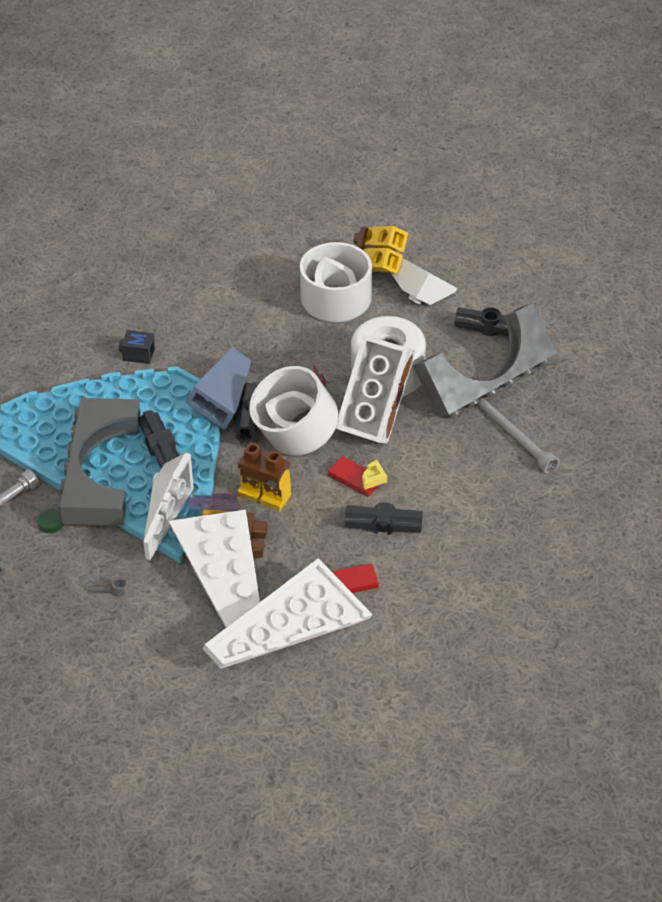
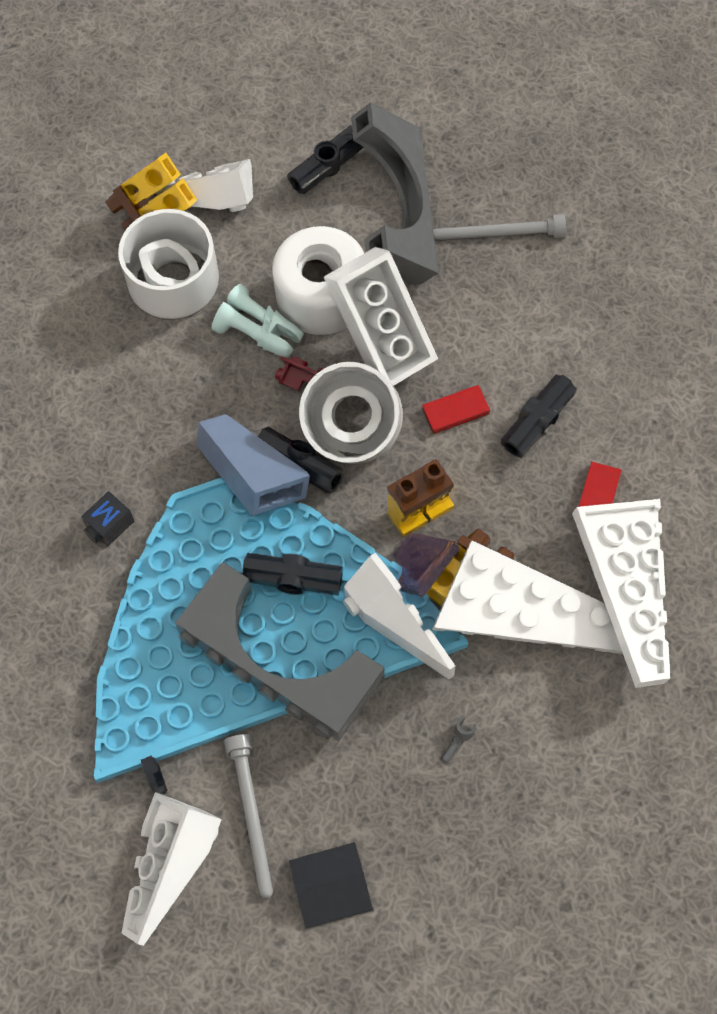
camera: 55 degrees left, 20 degrees up
dark green tile [37,509,64,533] -> none
light yellow tile [362,460,387,490] -> none
none -> light aqua piece [211,284,304,358]

